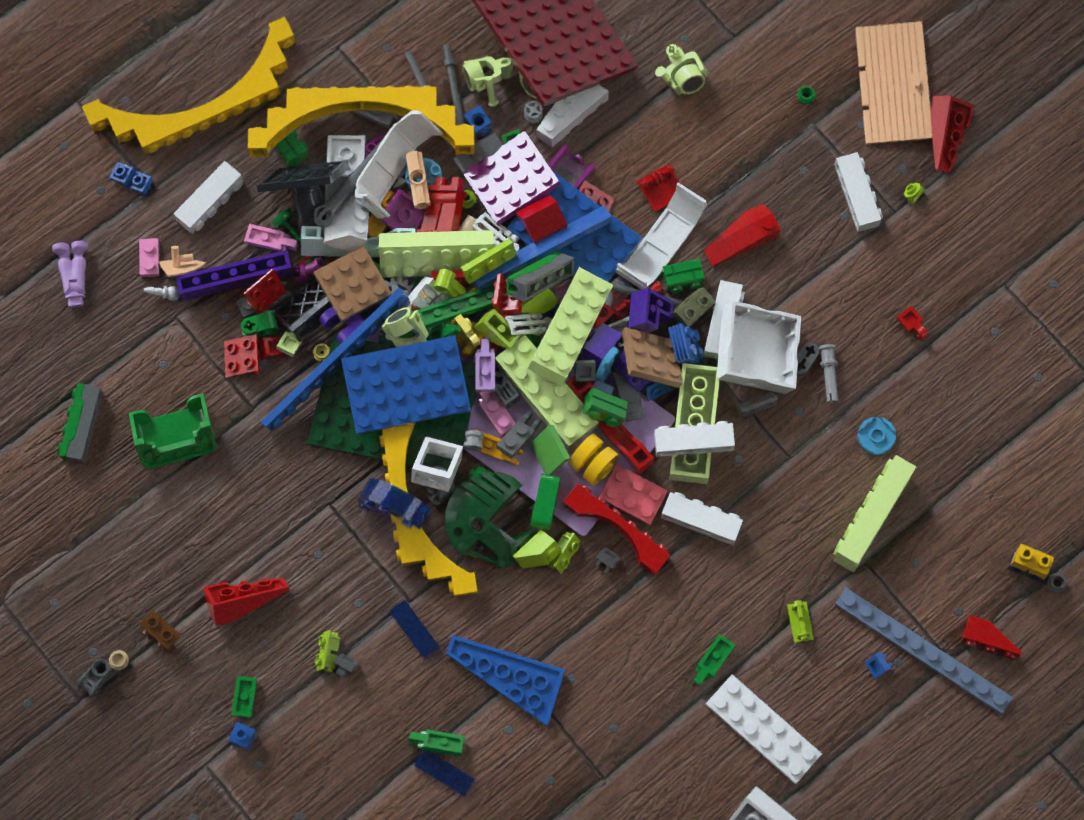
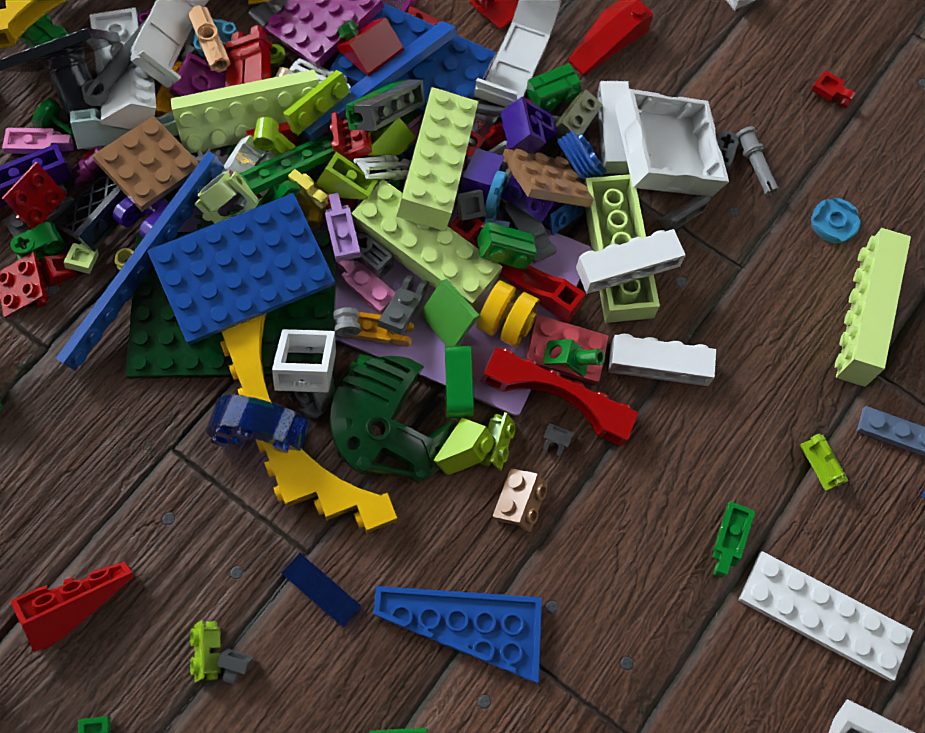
camera: 20 degrees left, 5 degrees down
none -> green plate [337,19,359,41]
none -> bracket [492,468,548,532]
none -> green bracket [543,339,605,377]

